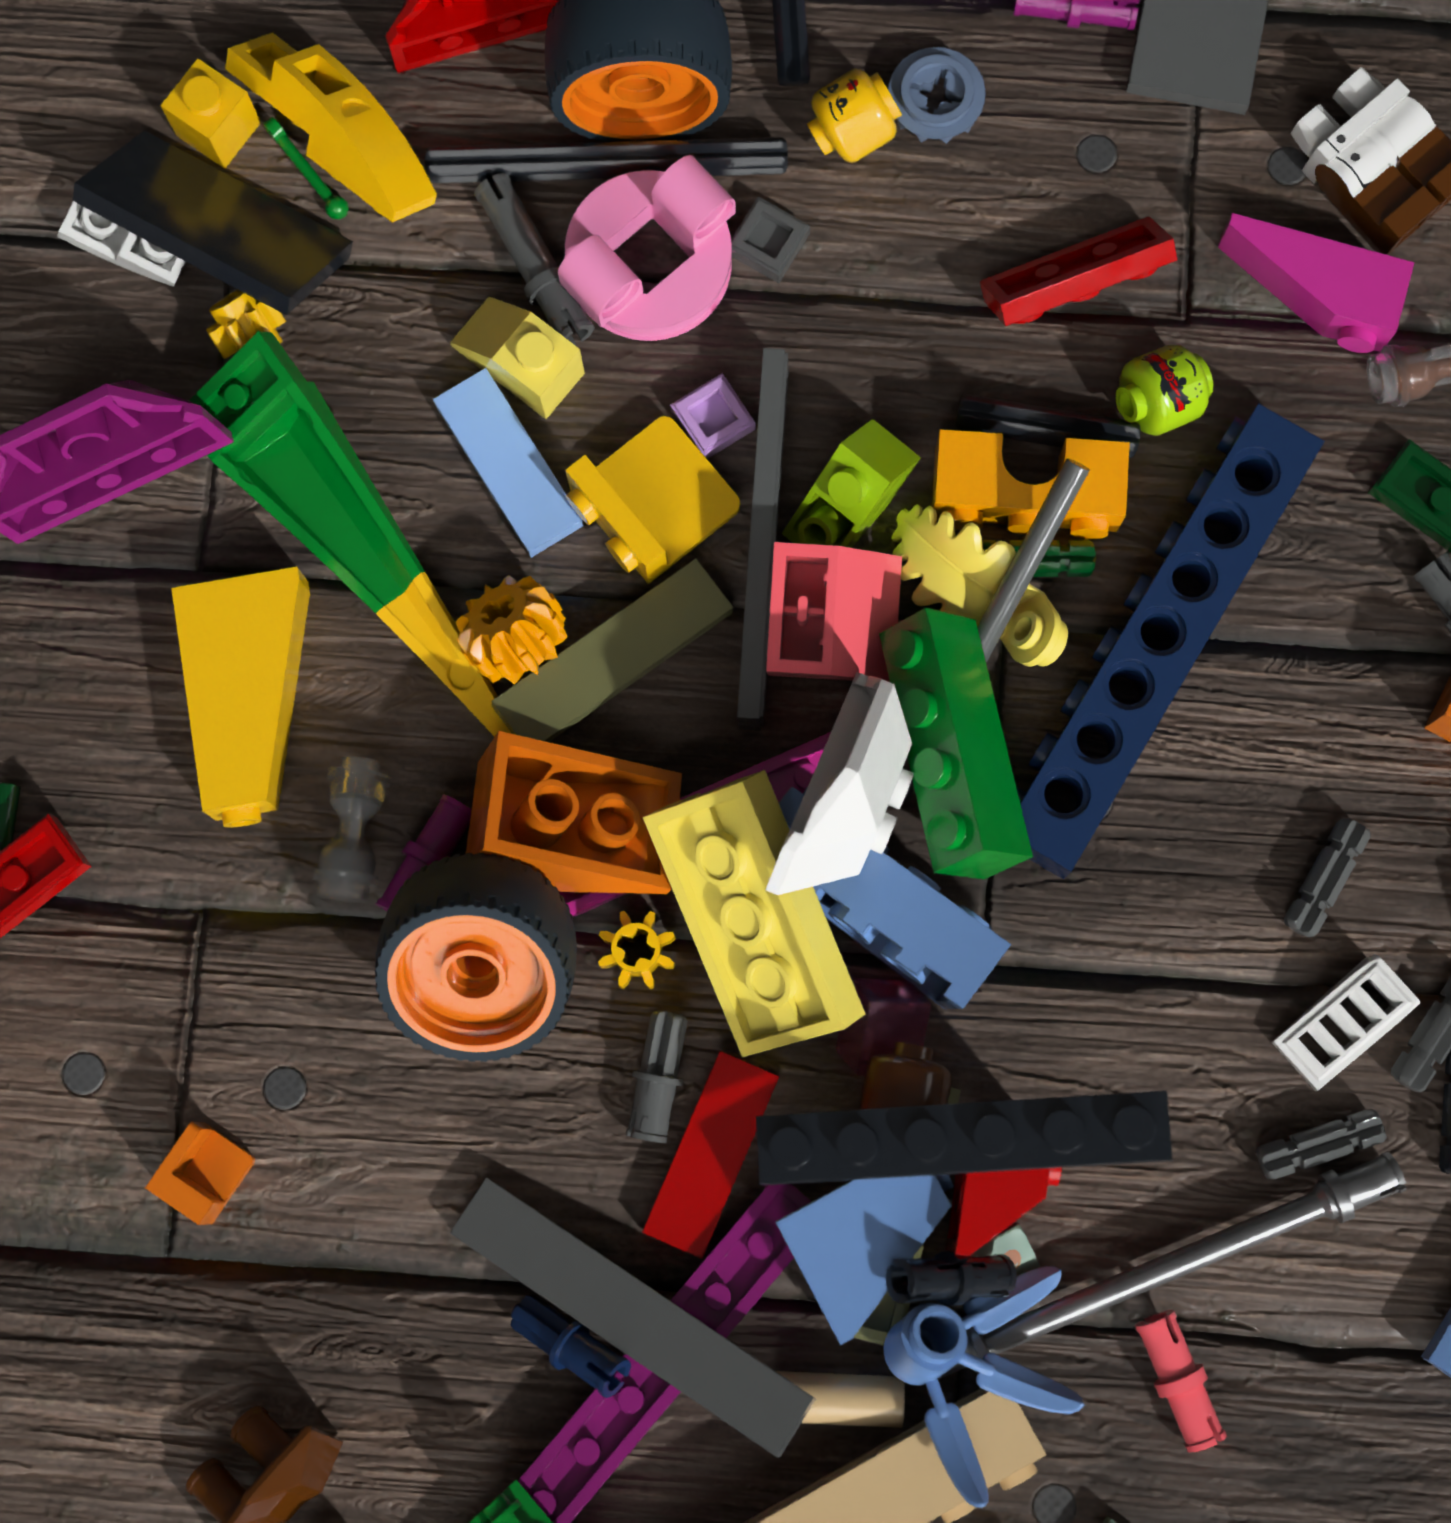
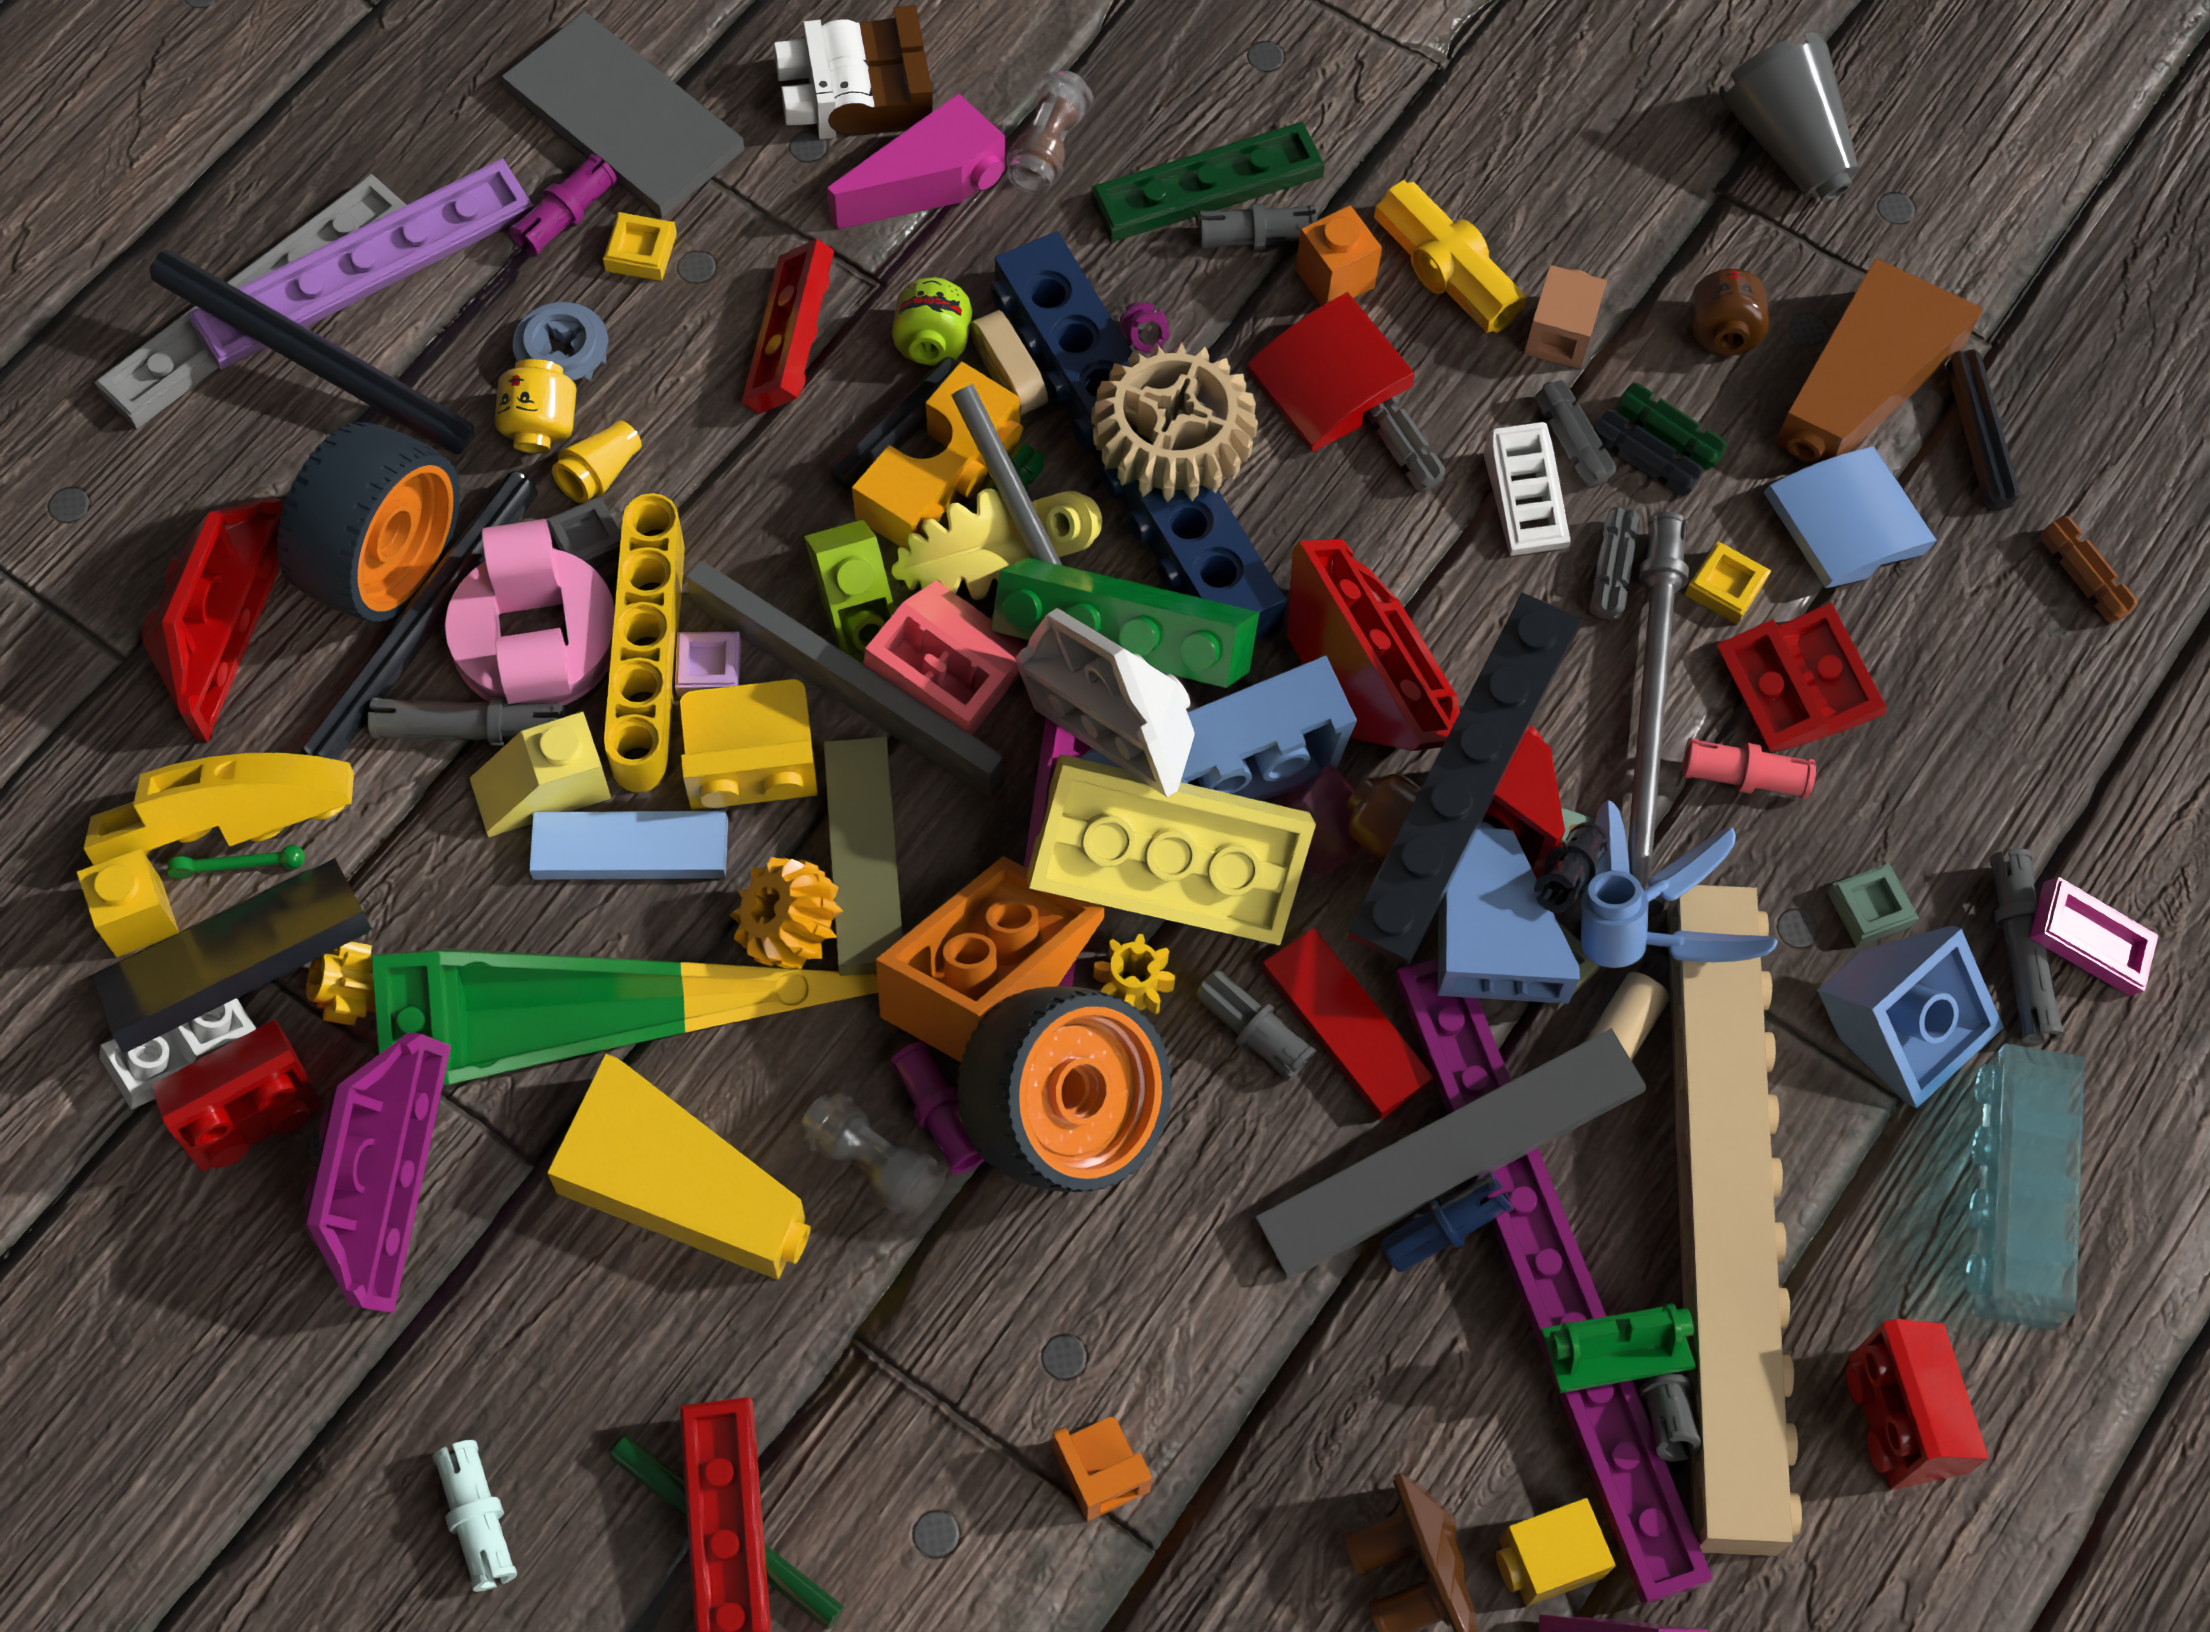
camera: 65 degrees left, 15 degrees down
none -> red slope [151,1019,324,1172]
none -> yellow cone [552,420,642,504]
none -> yellow tile [603,212,677,281]
none -> yellow beam [604,493,685,793]
none -> tan beam [970,310,1048,415]
none -> tan gear [1091,342,1258,503]
none -> magenta pin [1120,302,1169,353]
none -> red slope [1247,291,1414,453]
none -> red wedge [1287,539,1460,751]
none -> yellow tile [1685,541,1771,625]
none -> red slope [1716,602,1886,753]

